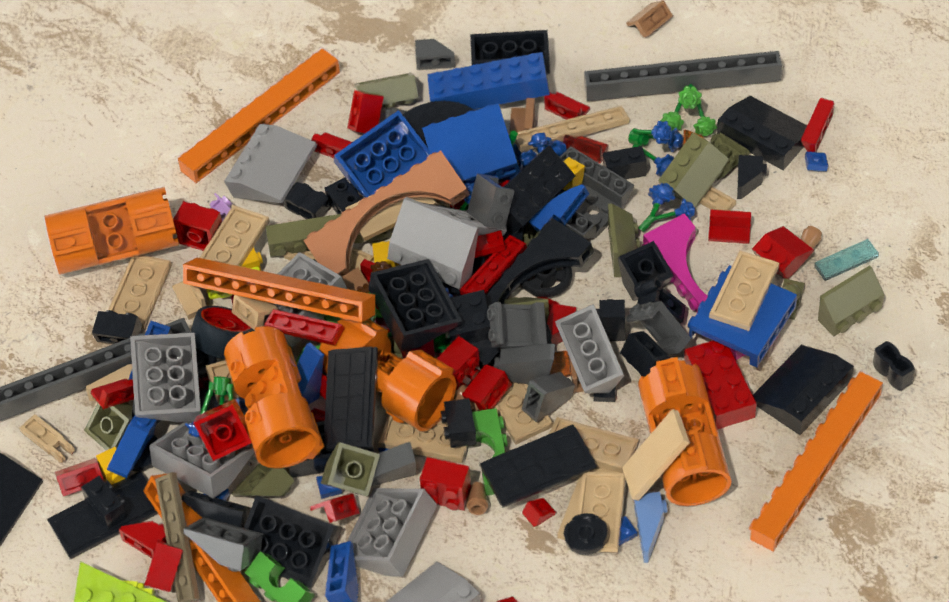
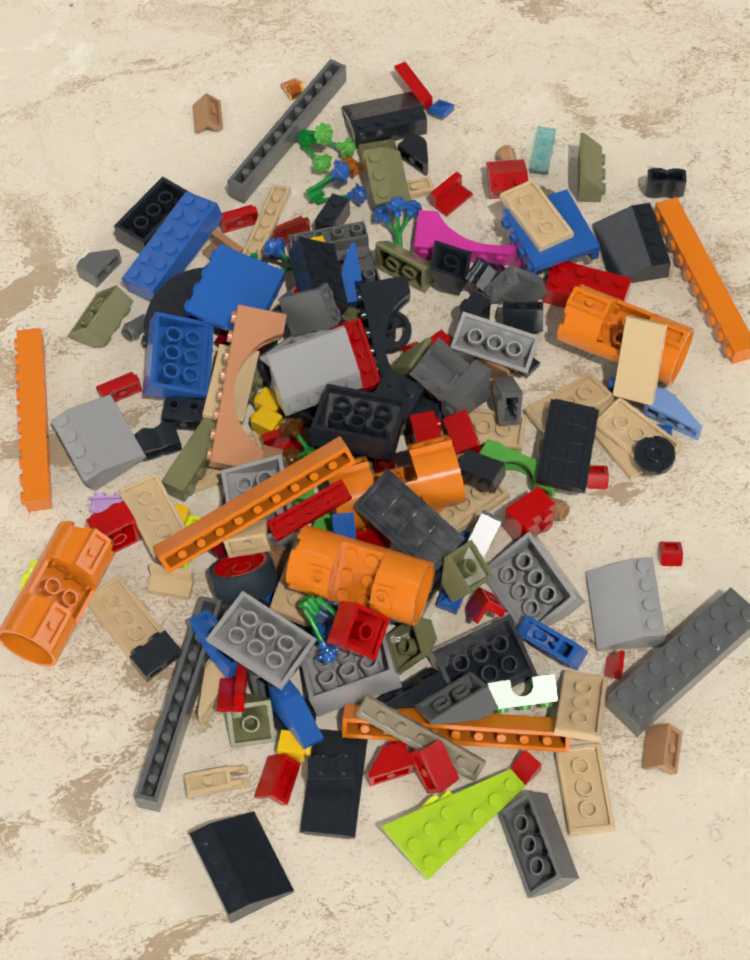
camera: 55 degrees left, 5 degrees up
red panel [347,90,384,133] -> none
none -> clear orange slope [280,78,305,100]

